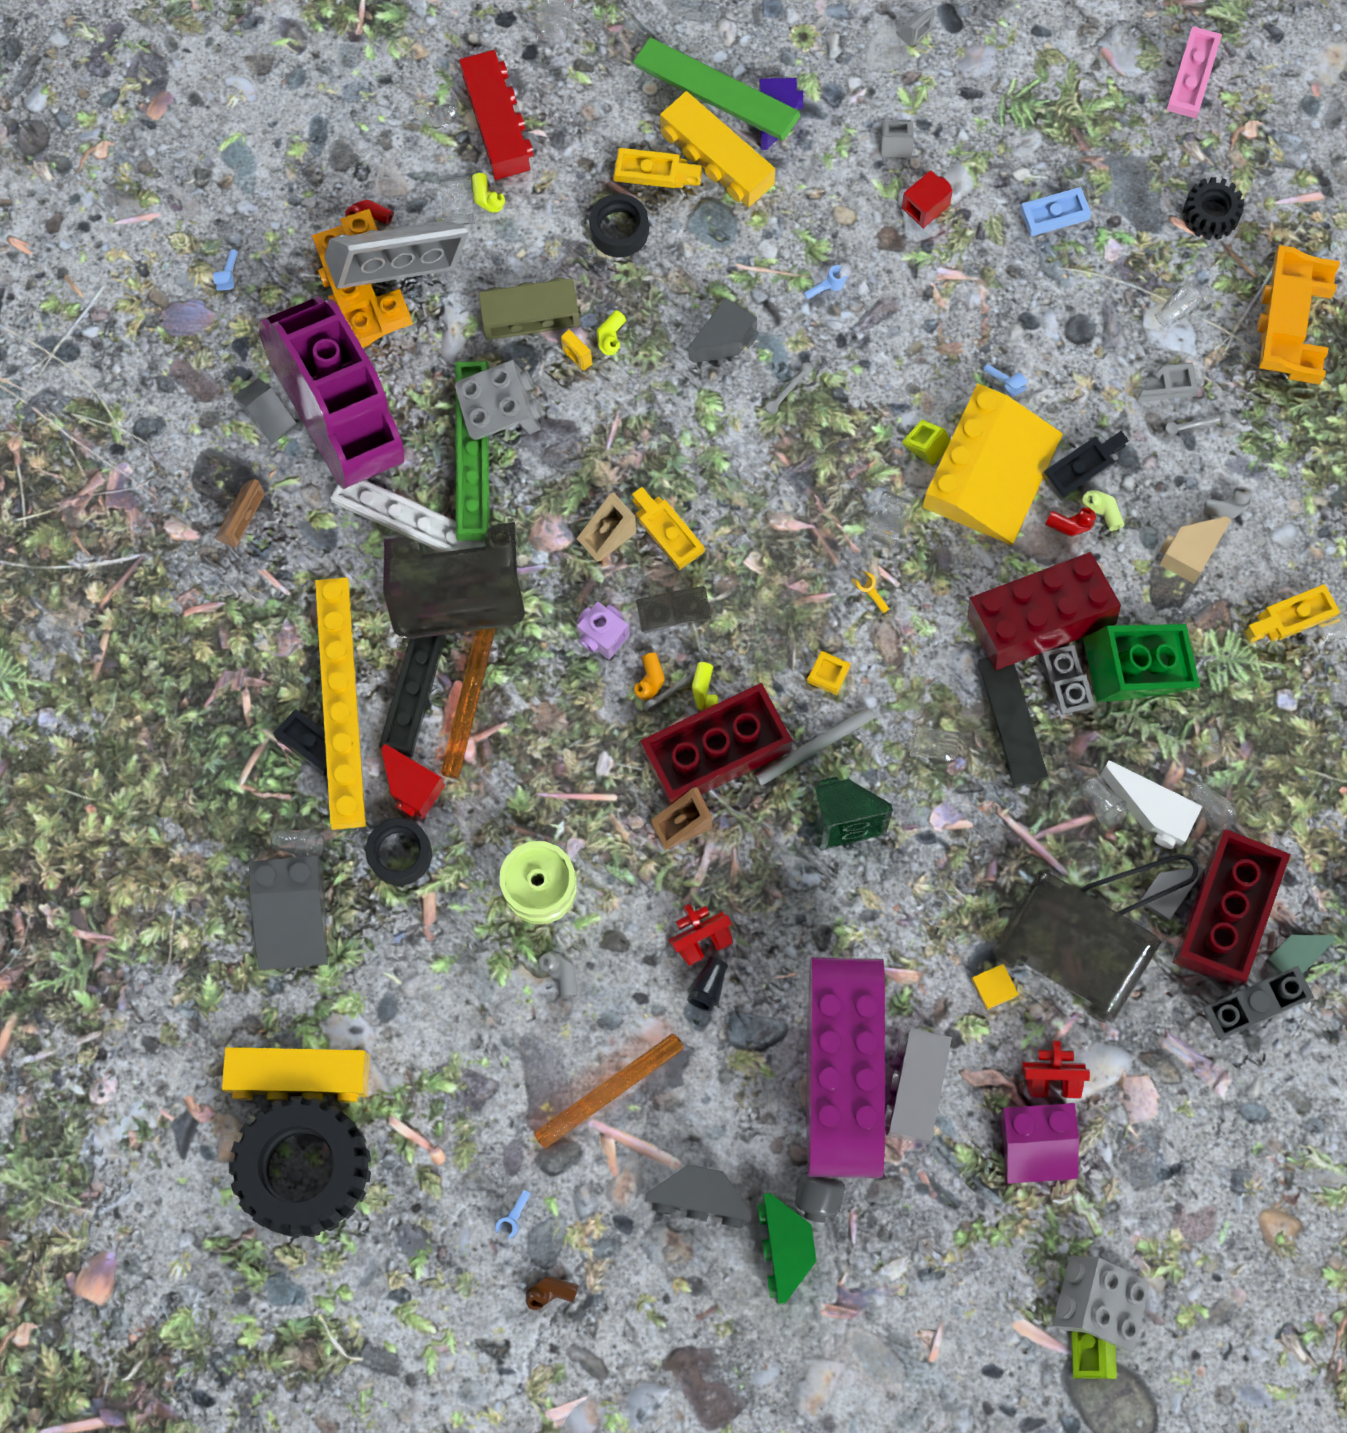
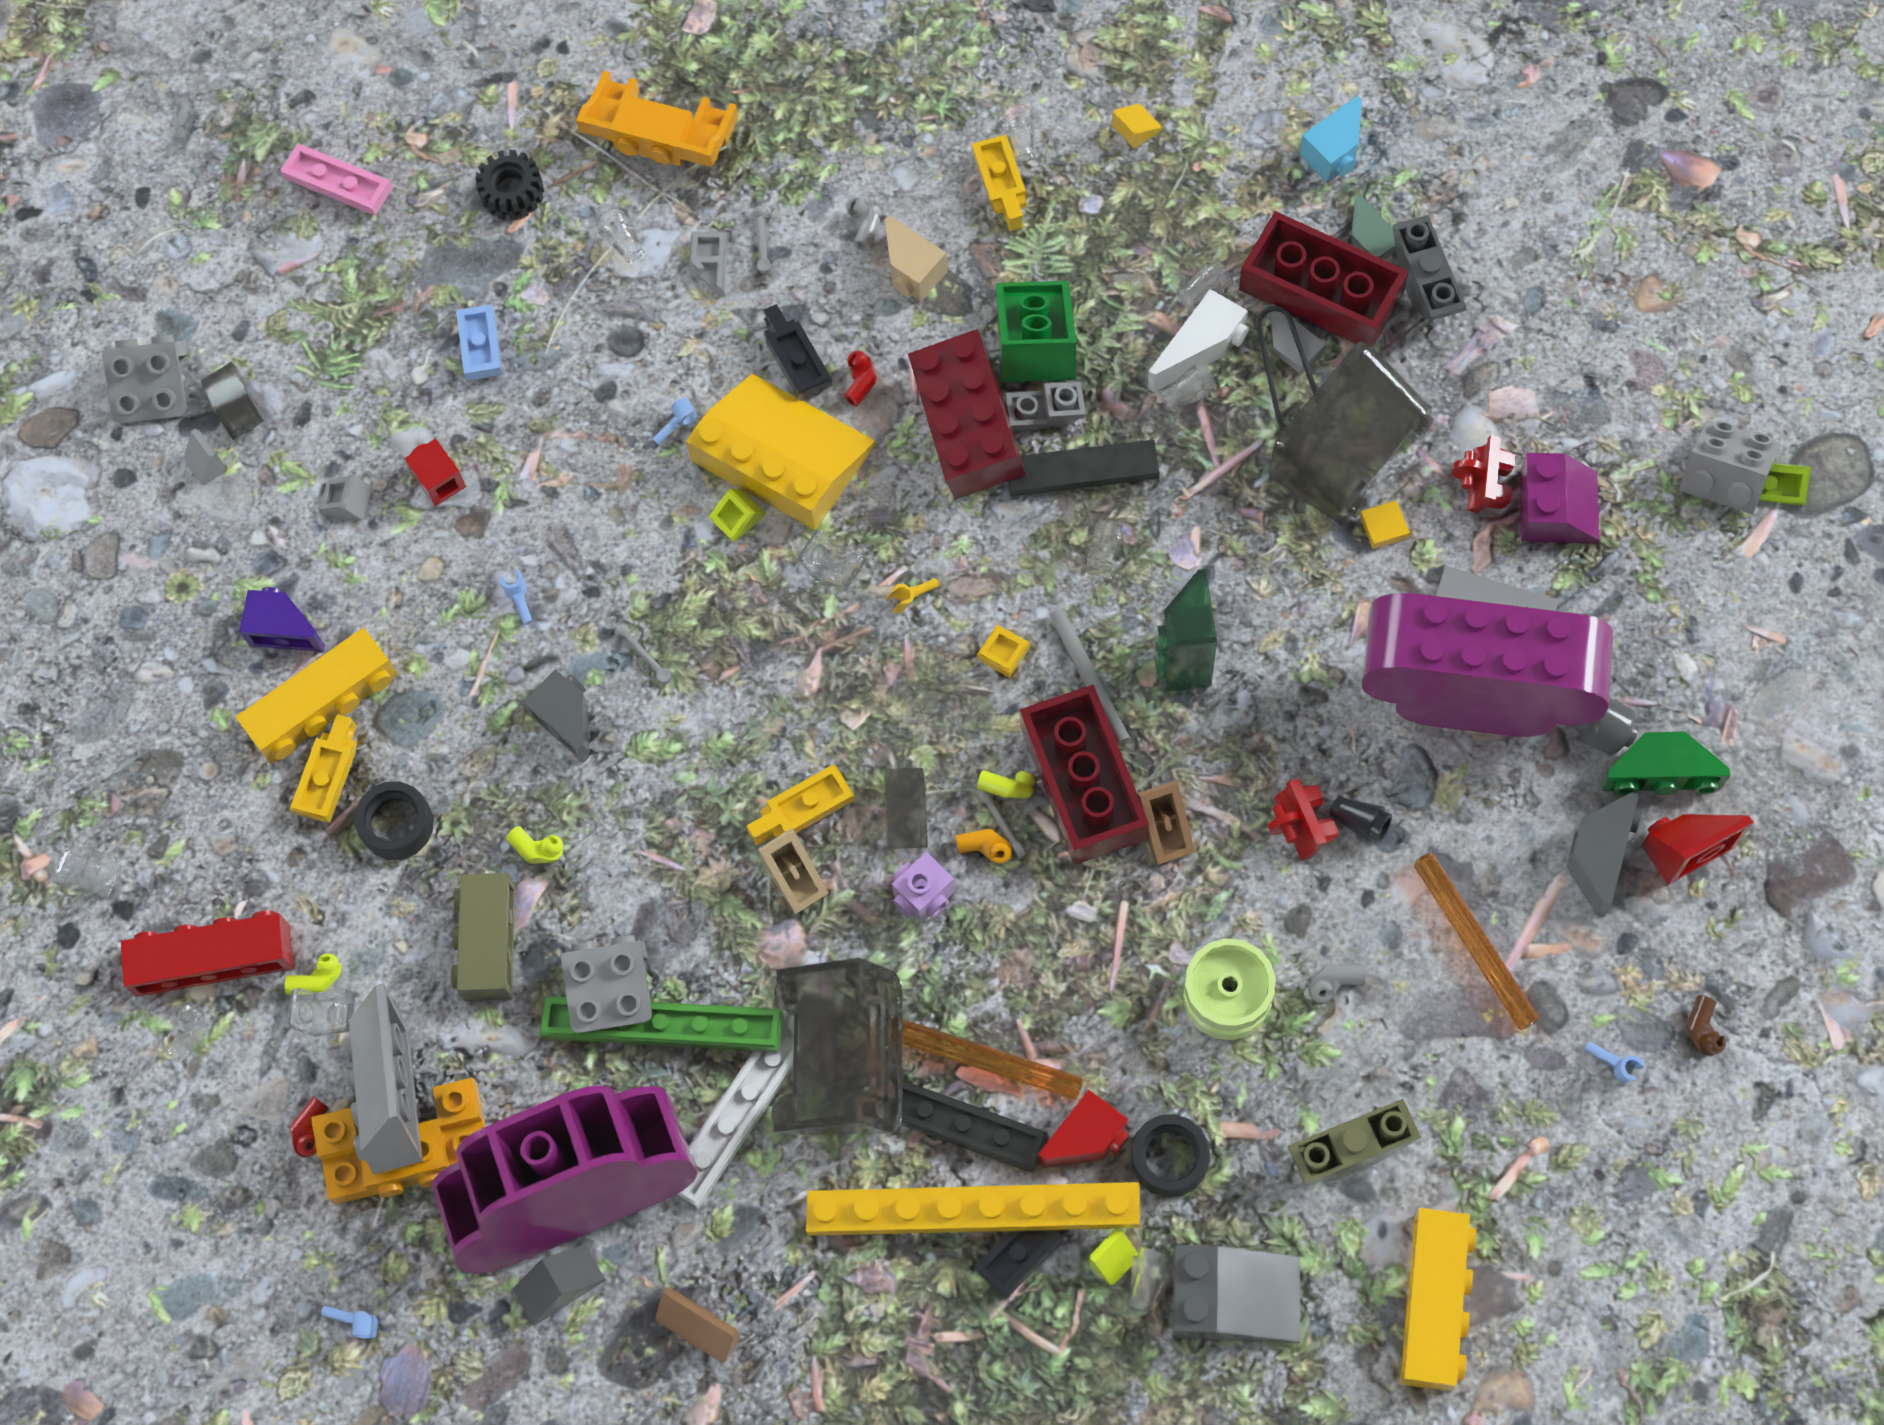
camera: 80 degrees left, 5 degrees down
black tyre [229,1096,371,1238] -> none
yellow tile [561,329,592,371] -> none
bright green tile [633,37,800,141] -> none
yellowish green arm [1082,490,1125,531] -> none
none -> clear smoke slope [201,361,264,440]
none -> neon yellow slope [1089,1228,1139,1285]
none -> olive slope [1288,1099,1421,1186]
none -> red slope [1641,814,1754,885]

